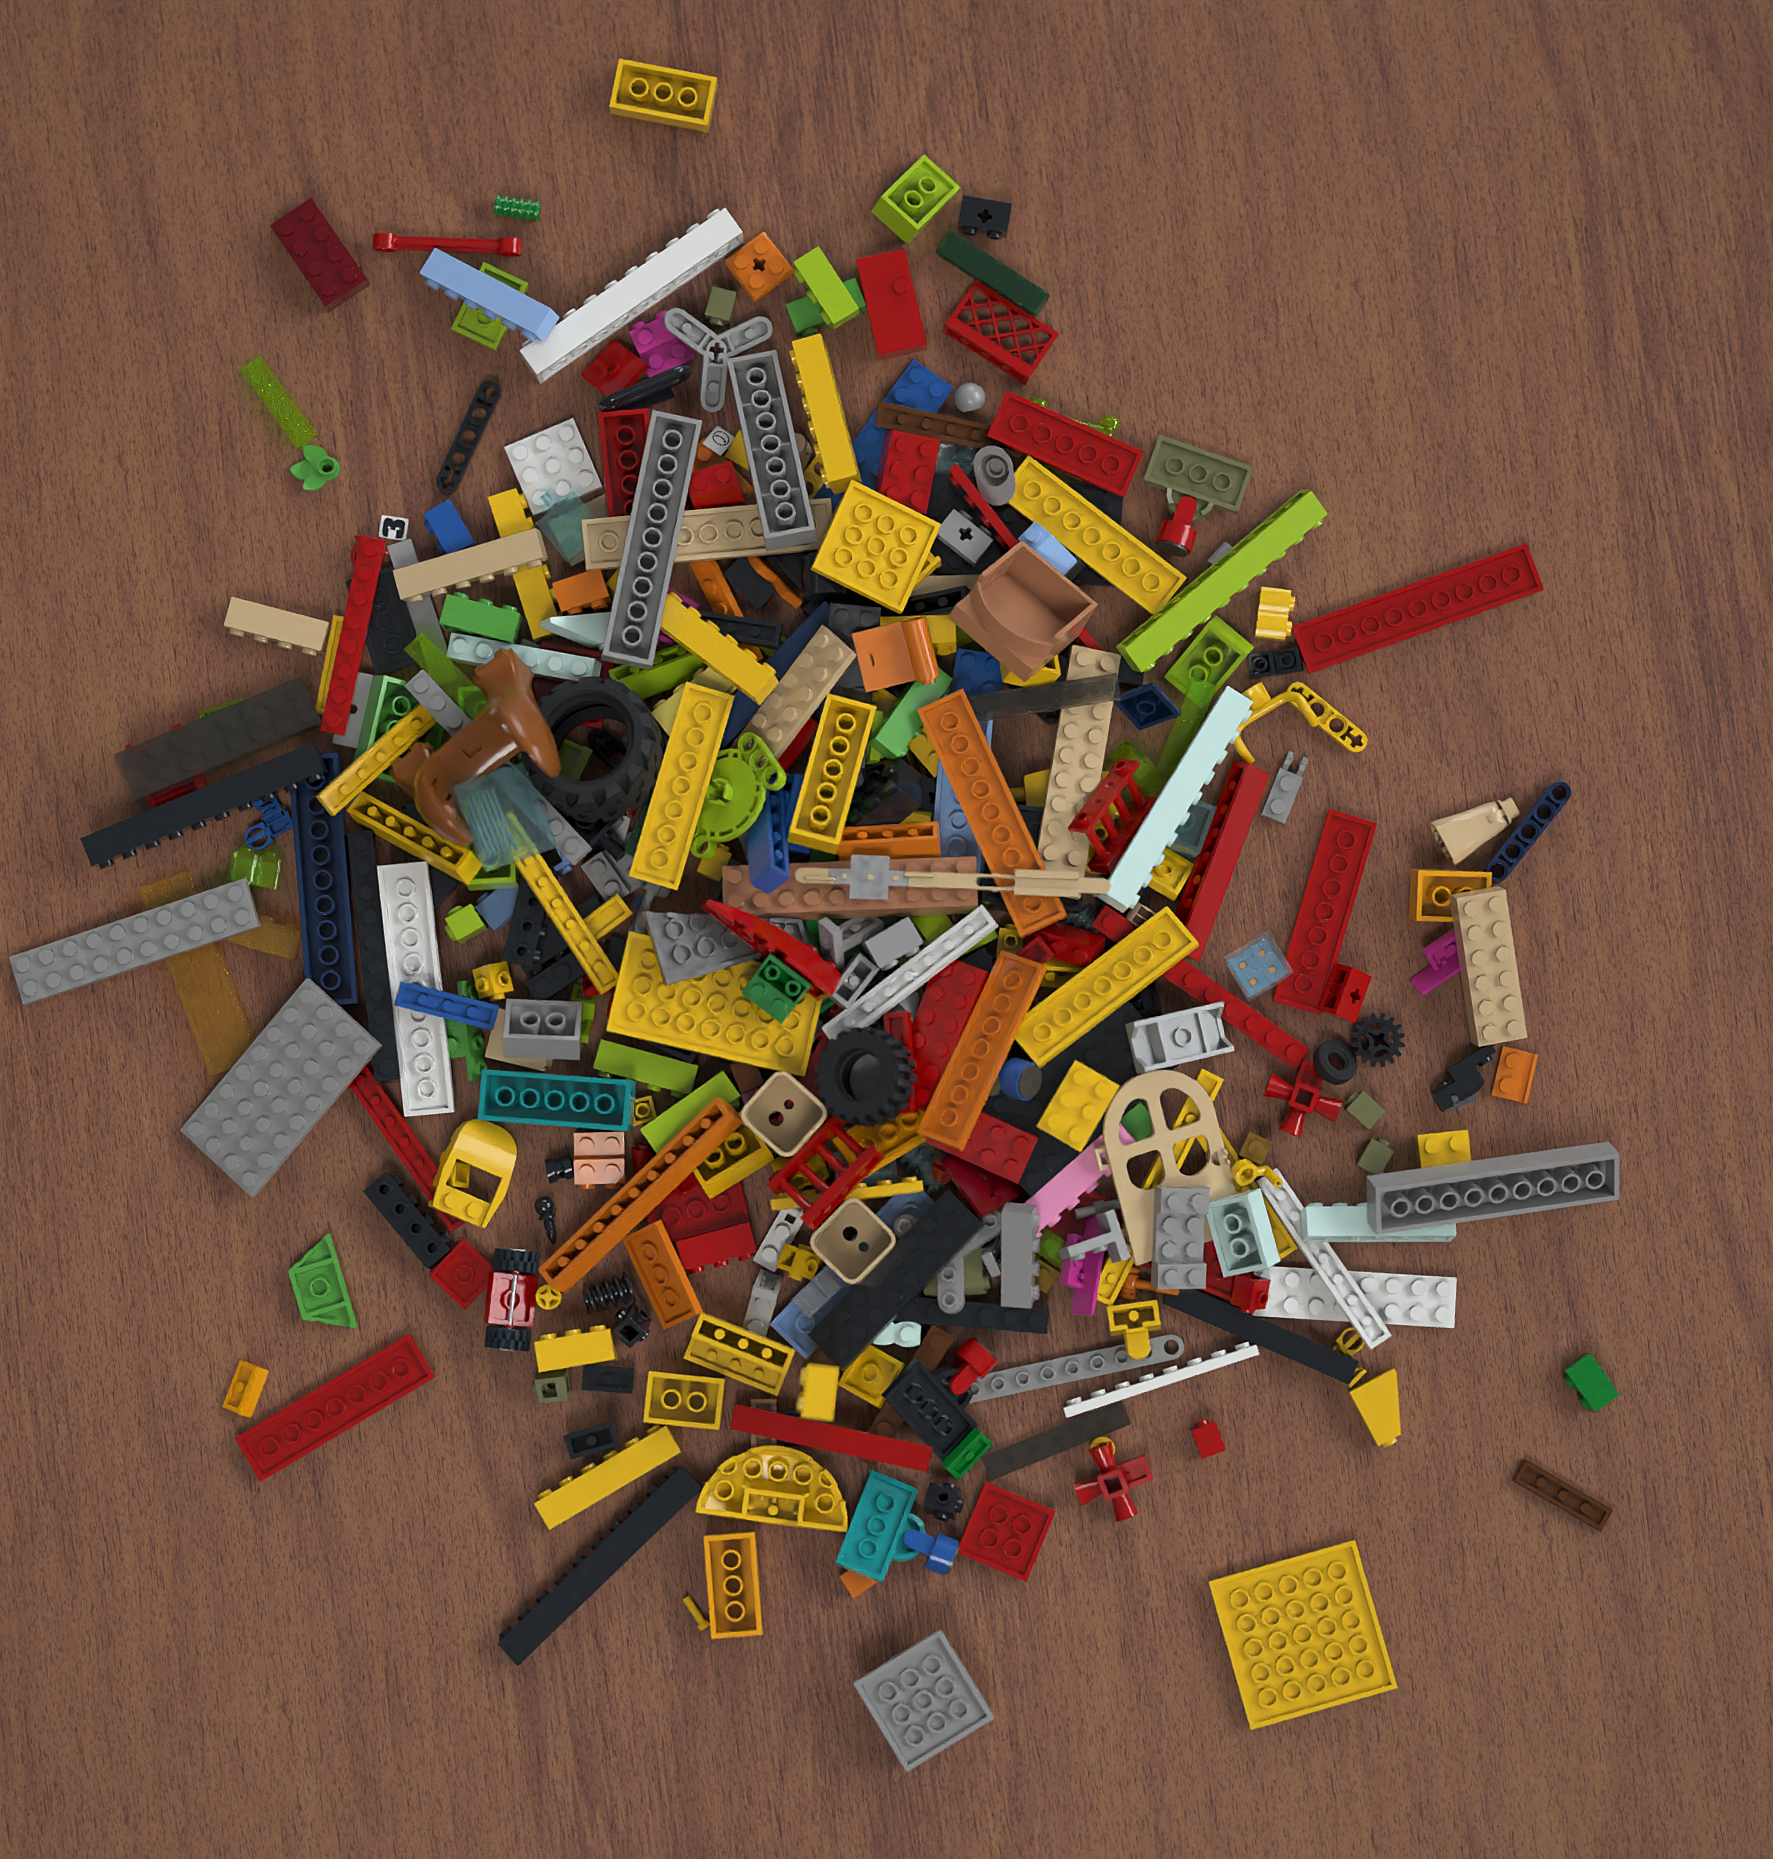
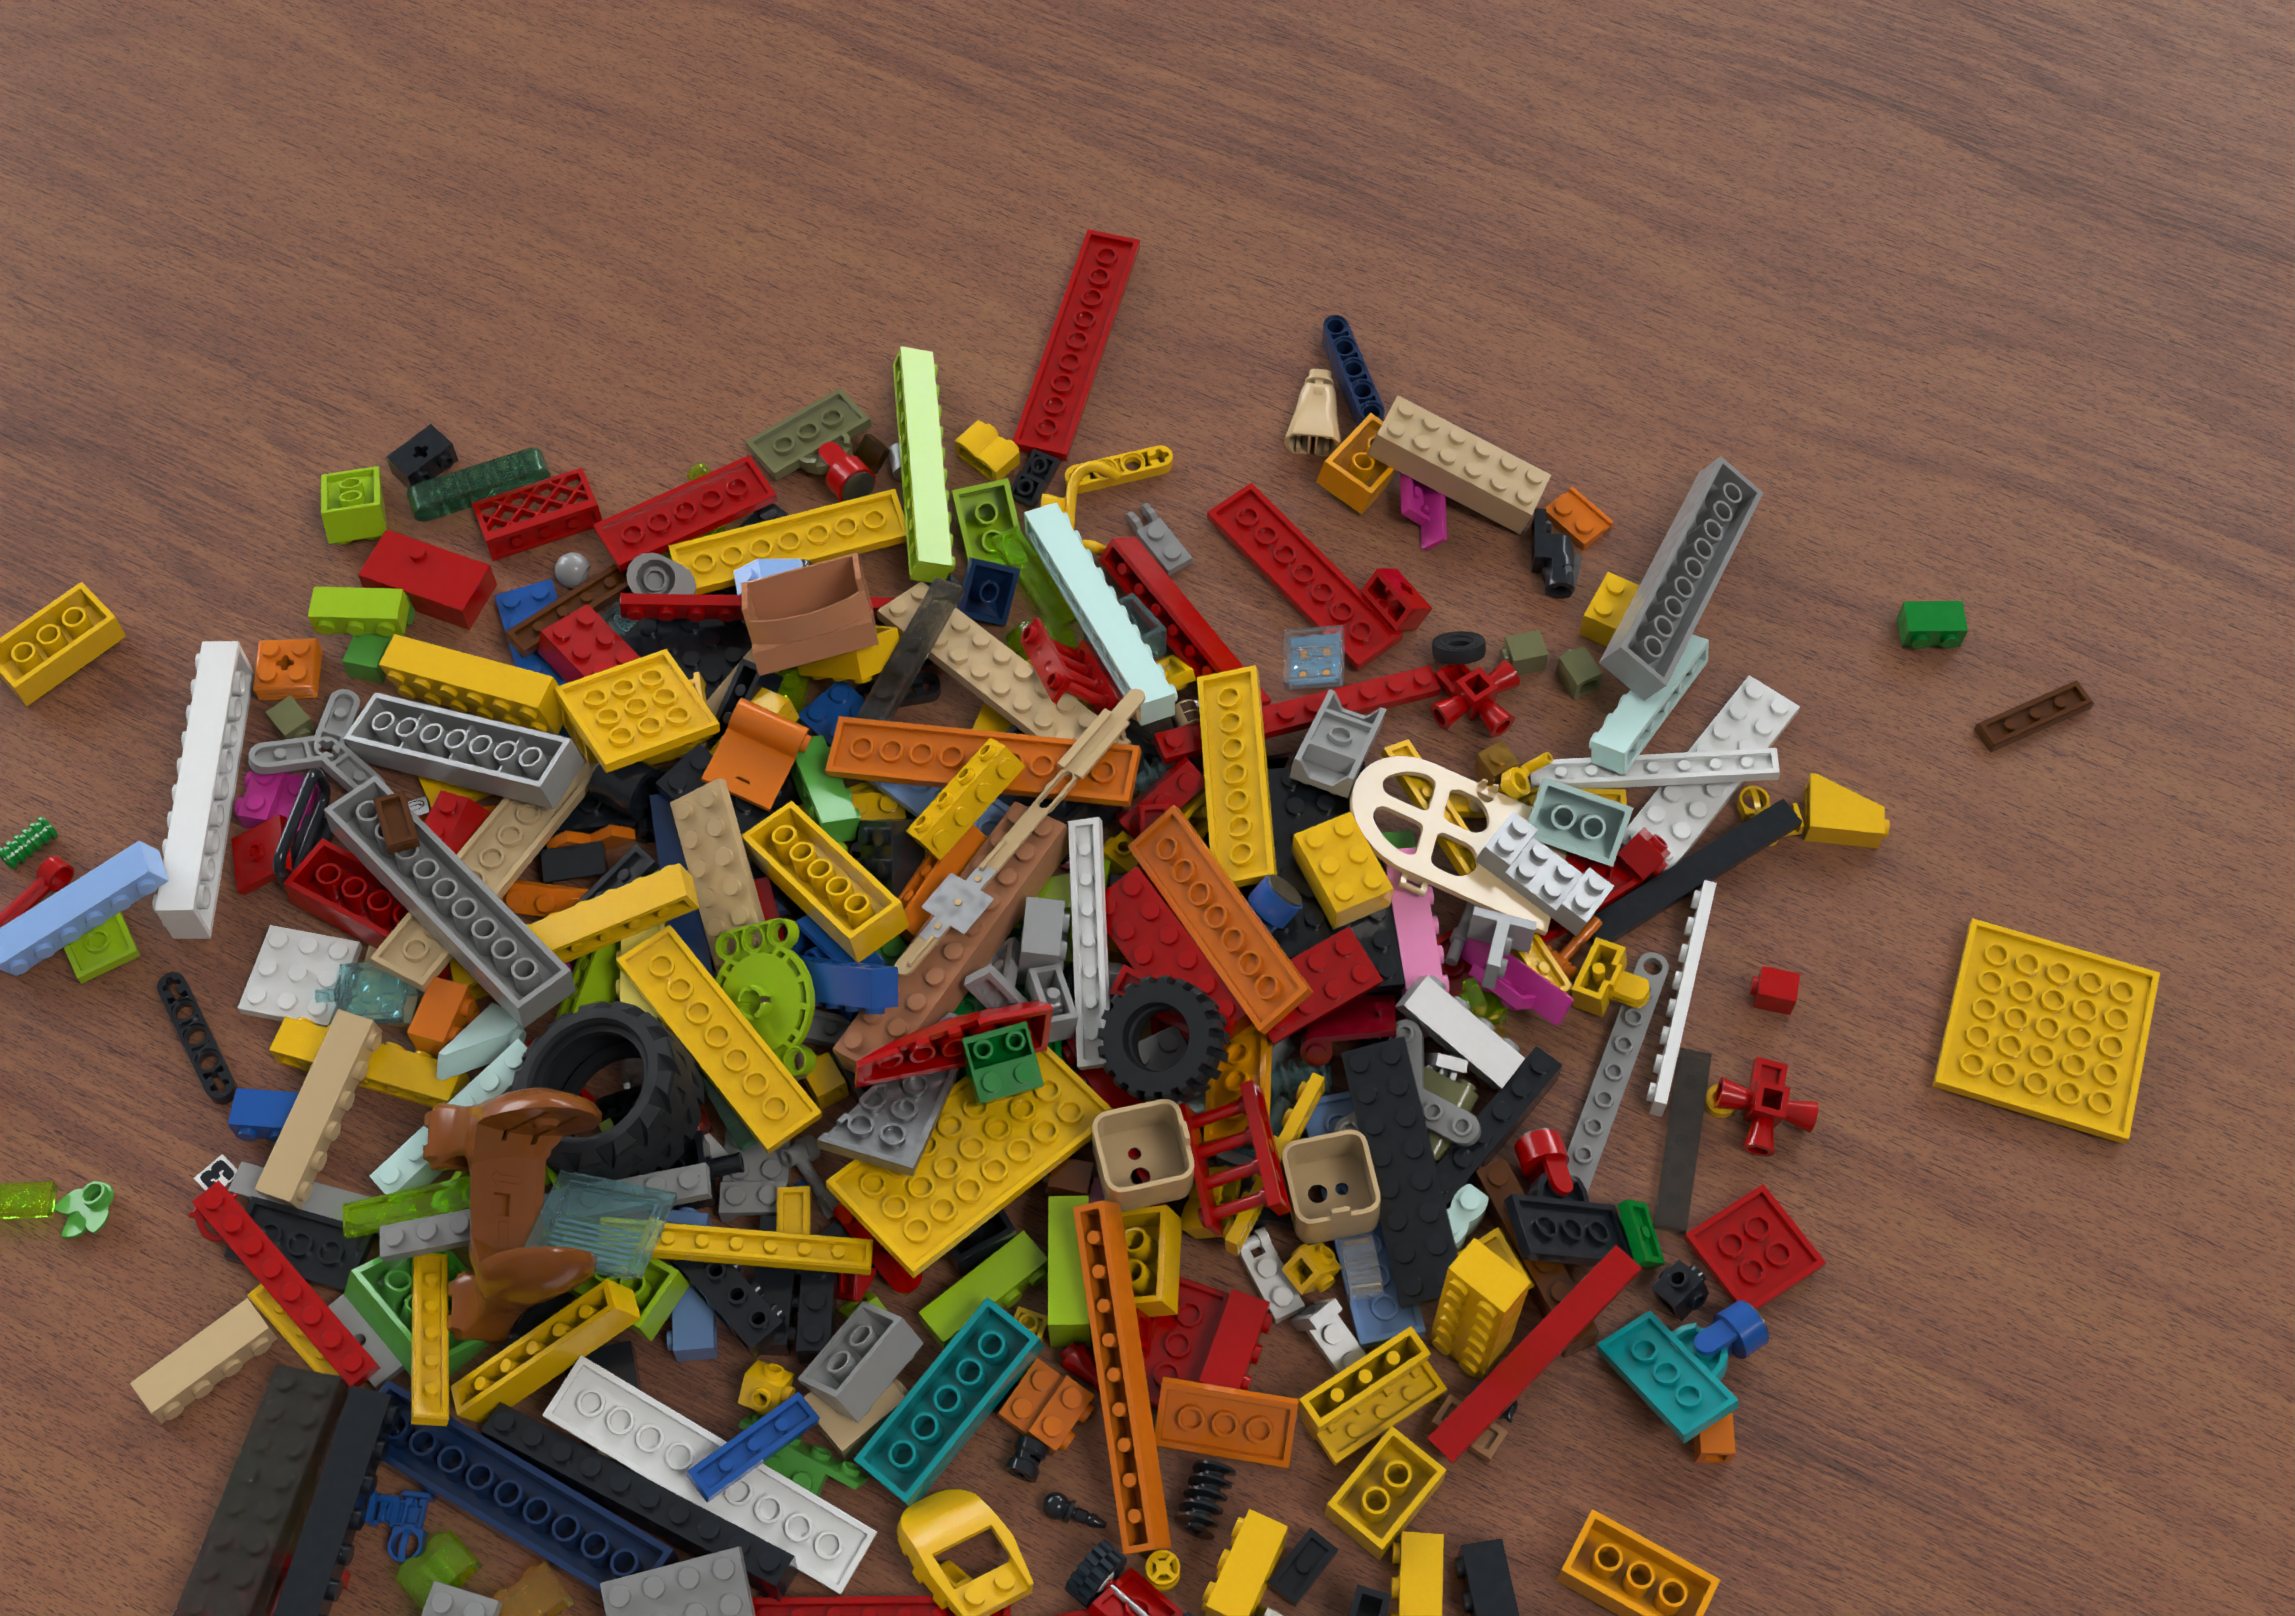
camera: 55 degrees left, 25 degrees down
bright green brick [439,592,524,644] -> none
lime brick [444,904,488,944] -> none
black brick [611,1303,652,1349] -> none
yellow brick [696,1446,848,1532] -> none
light grey piece [853,1629,994,1772] -> none
light grey brick [936,509,993,567] -> none
black gear [1350,1013,1405,1068] -> none
none -> reddish brown tile [373,791,420,855]
none -> dark brown tile [854,434,890,474]
none -> yellow brick [906,737,1025,861]

